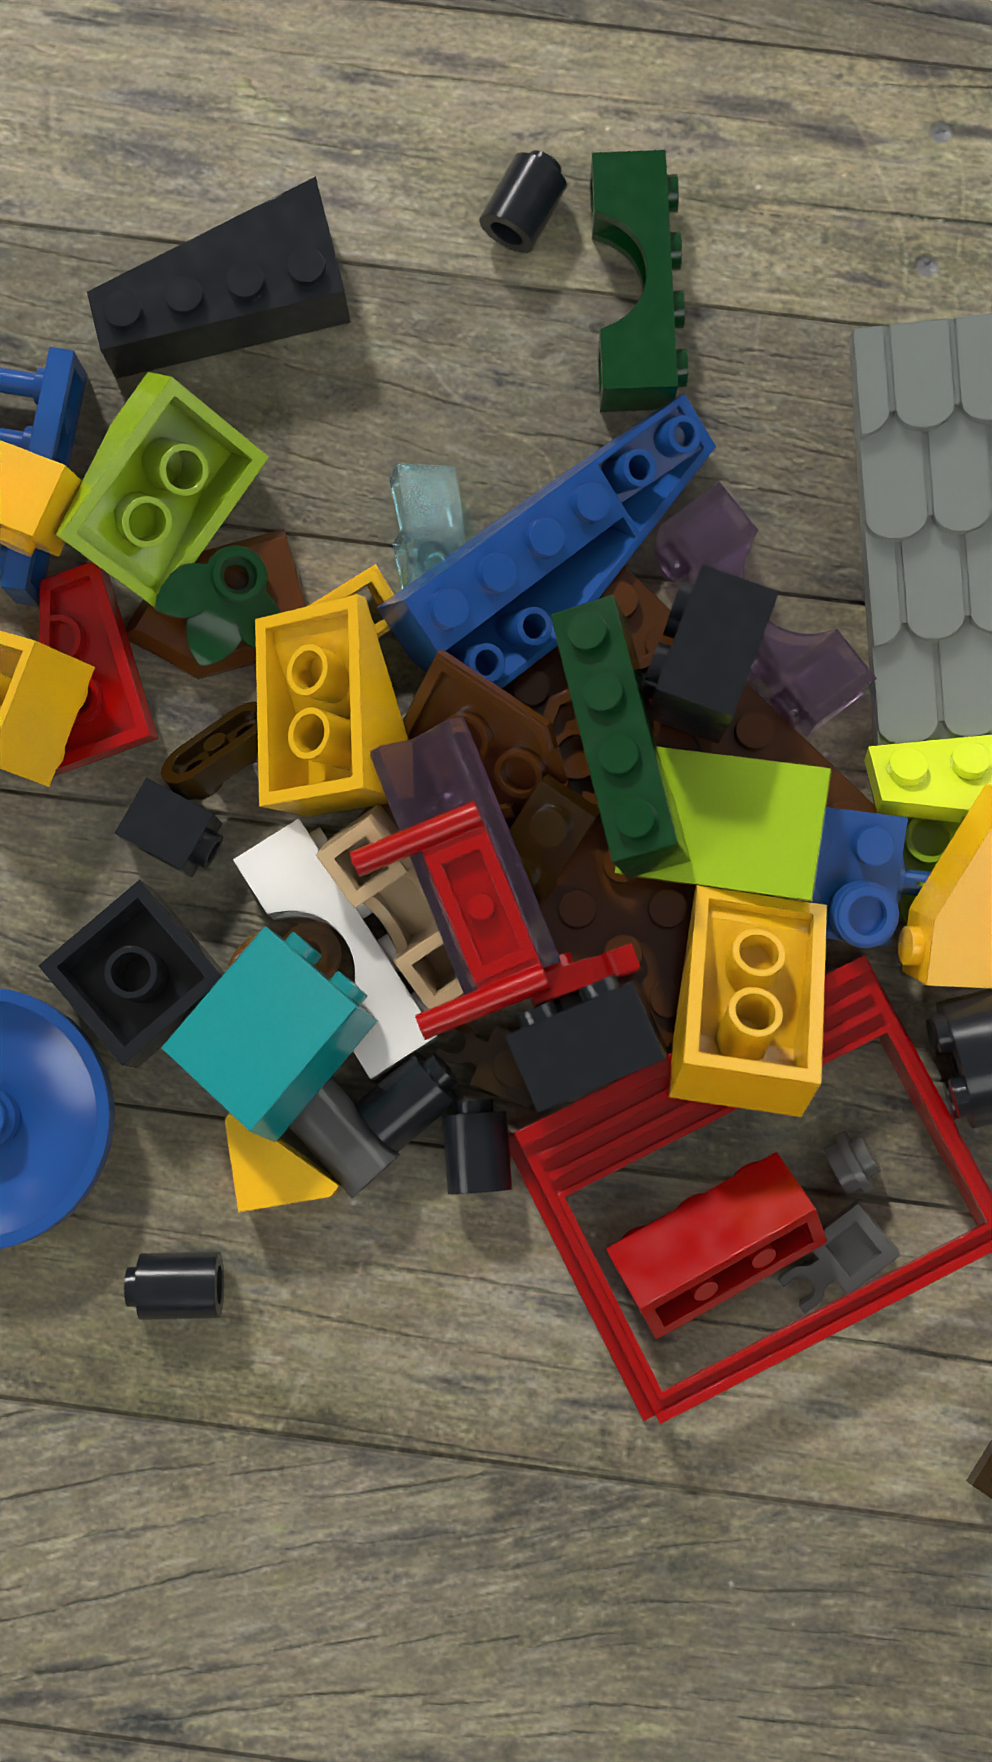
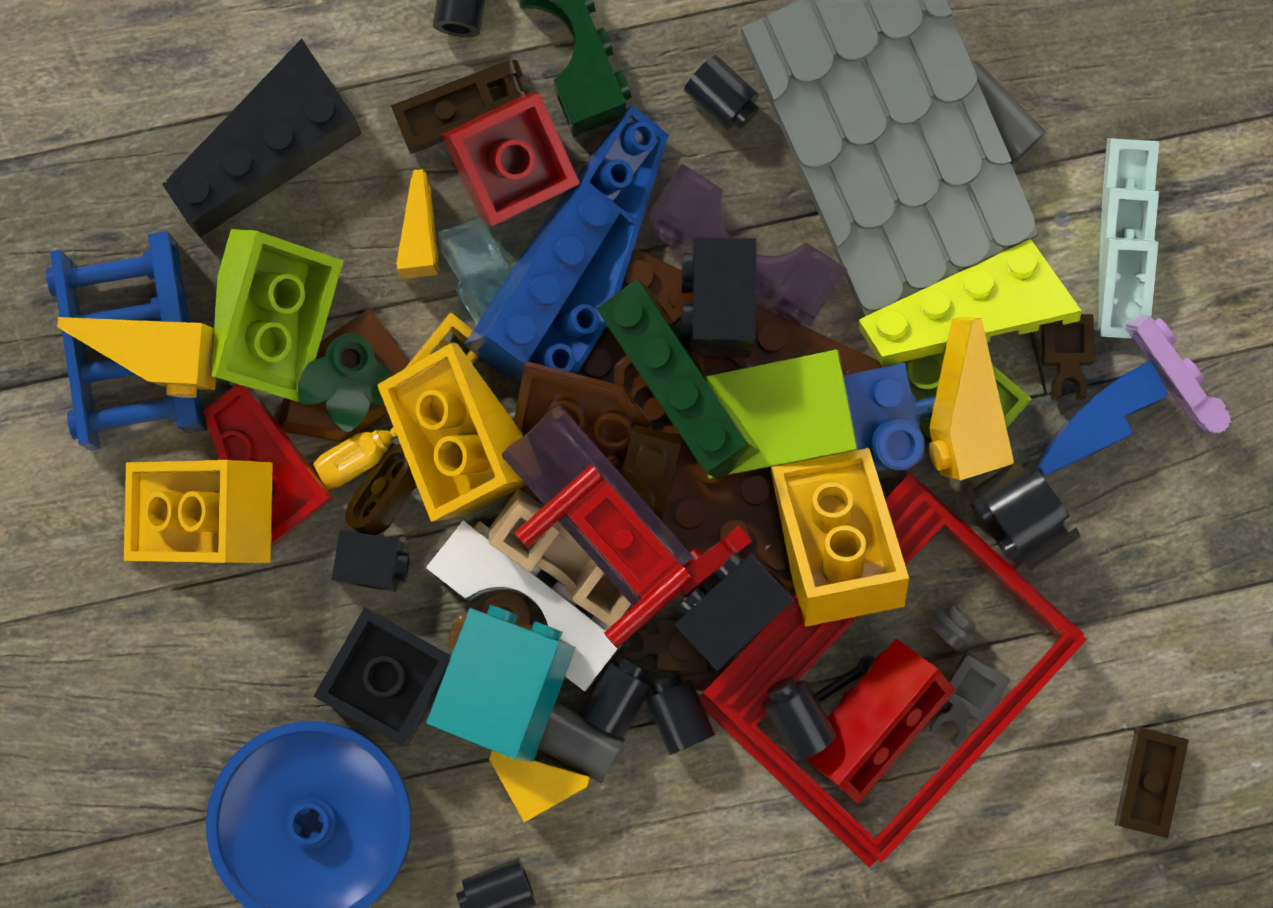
camera: 25 degrees left, 0 degrees up
none -> yellow piece [313,427,398,489]
none -> dark brown plate [391,60,531,154]
none -> yellow slope [396,169,440,279]
none -> red brick [441,93,580,226]
none -> black brick [684,55,759,130]
none -> black brick [762,677,837,760]
none -> black hinge [814,656,875,702]

